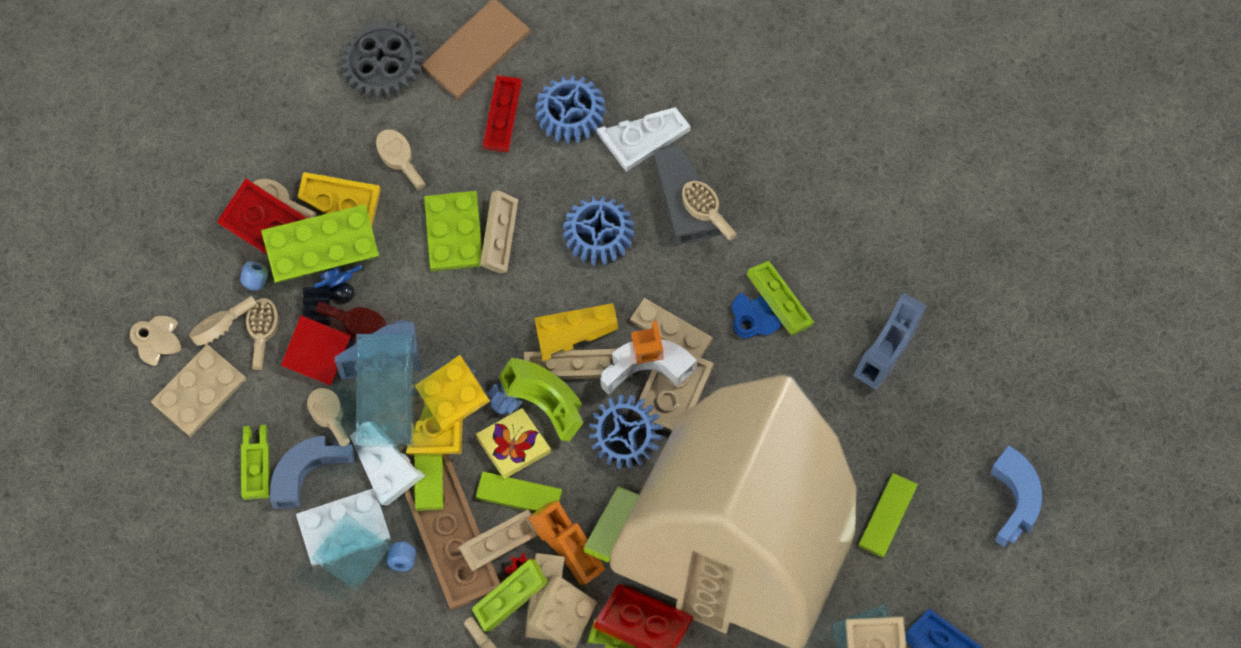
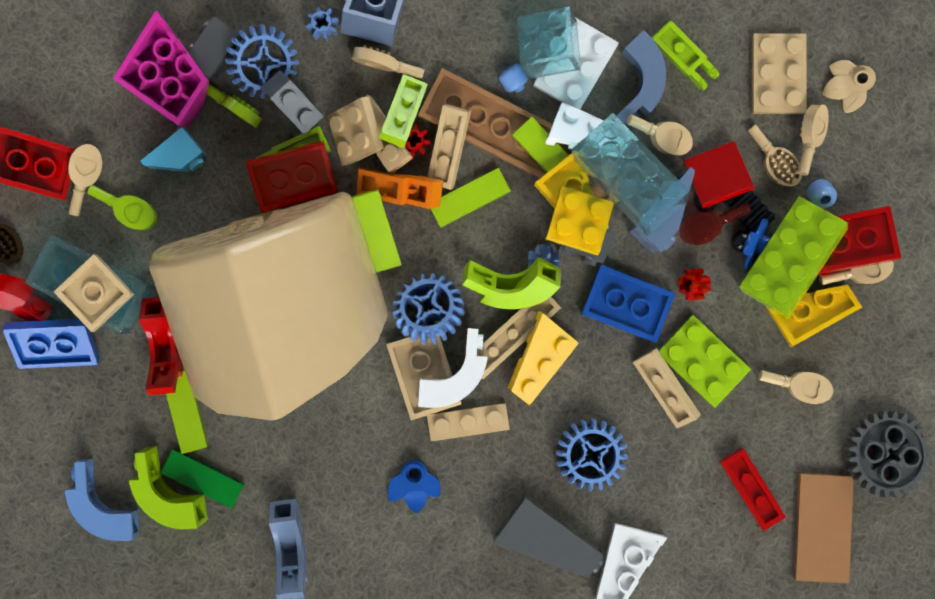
camera: 130 degrees right, 20 degrees up
light yellow tile [476,408,551,479] -> none
medium blue gear [535,75,605,144] -> none
orange panel [631,320,664,364] -> none
tan piece [682,181,737,241] -> none
lime tile [746,261,814,336] -> none
none -> lime arch [129,446,208,529]
none -> red arch [138,297,183,396]
none -> green tile [161,448,245,509]
none -> blue plate [581,265,676,343]
none -> red gear [678,268,711,300]

